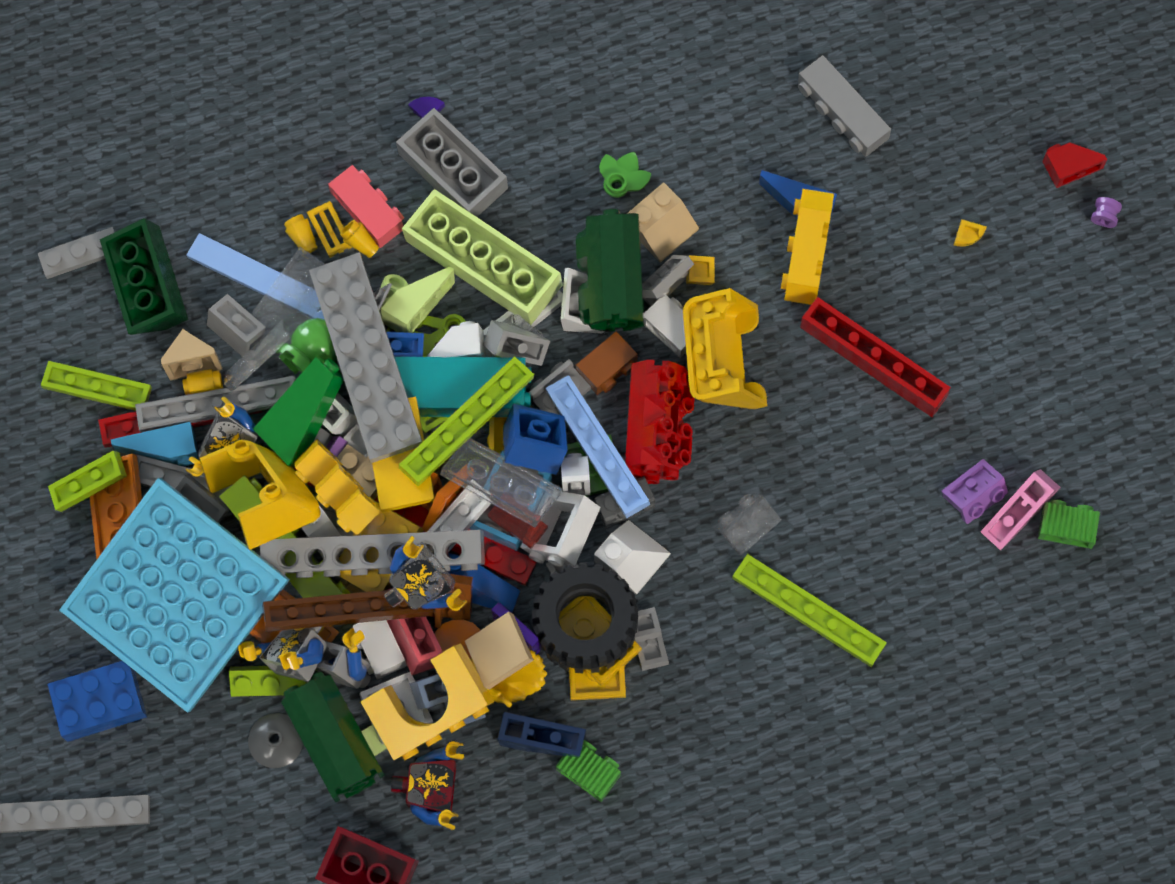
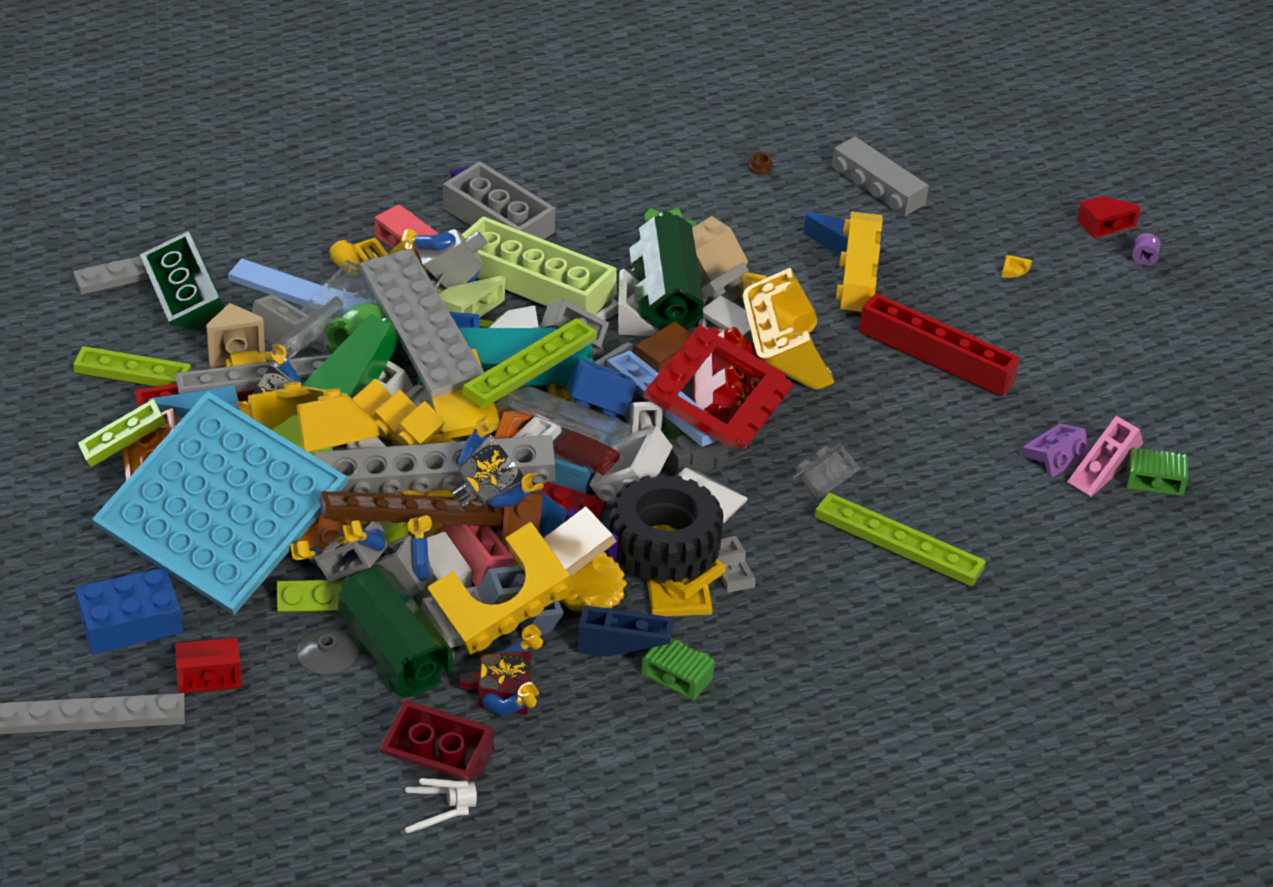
camera: 10 degrees left, 30 degrees down
none -> red bracket [175,638,242,693]
none -> light grey torso [401,229,487,288]
none -> red hinge [643,324,793,449]
none -> reddish brown plate [748,152,773,174]

